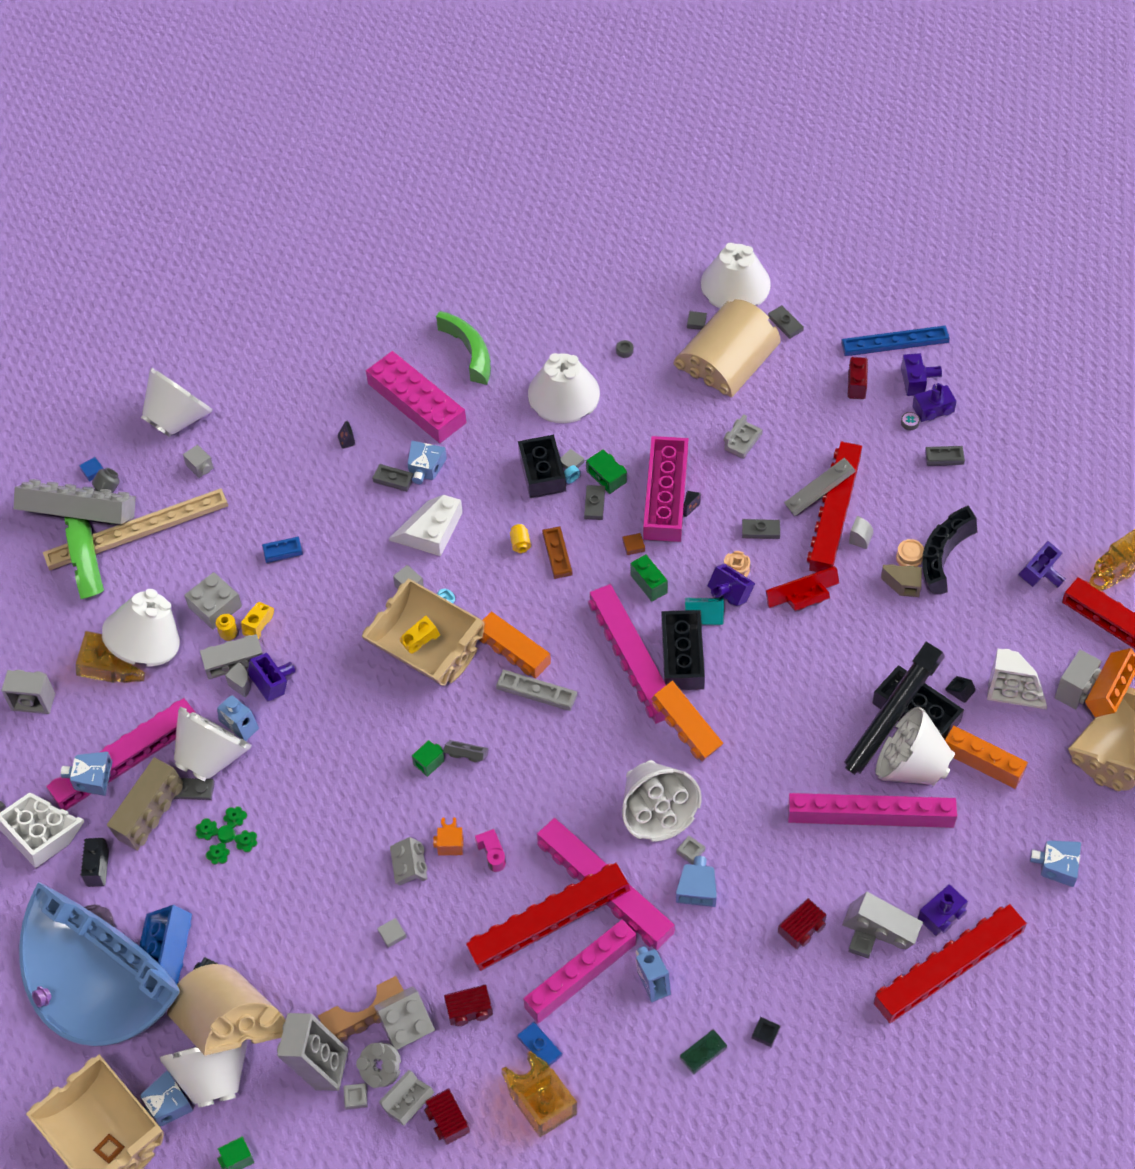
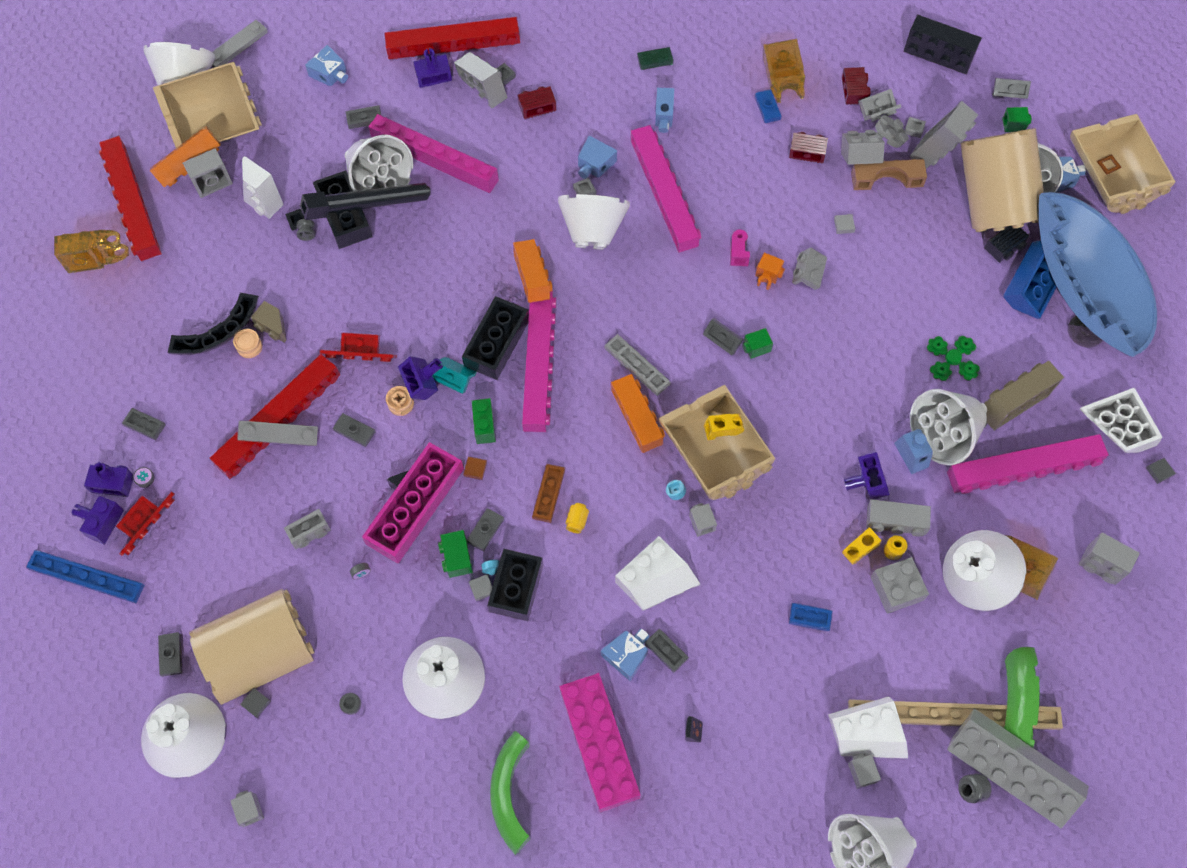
camera: 155 degrees left, 10 degrees up
medium lavender plate [32,986,52,1007] -> none
medium blue torso [61,752,112,796] -> none
blue tile [79,457,104,481] -> none
black brick [80,838,109,887] -> none
light grey brick [225,662,251,698] -> none
red brick [466,862,630,971] -> none
dark pink brick [523,919,636,1024] -> none
black tile [751,1017,781,1048] -> none
dark red brick [847,357,868,399] -> none
light grey brick [849,516,873,549] -> none
orange brick [945,726,1028,789] -> none
dark purple brick [1018,541,1066,588] -> none
none -> red bracket [116,492,175,557]
none -> light grey brick [230,791,264,827]
none -> dark grey wheel [297,219,315,241]
none -> dark grey plate [345,105,381,129]
none -> dark grey tile [350,563,371,580]
none -> white wedge [828,696,908,758]

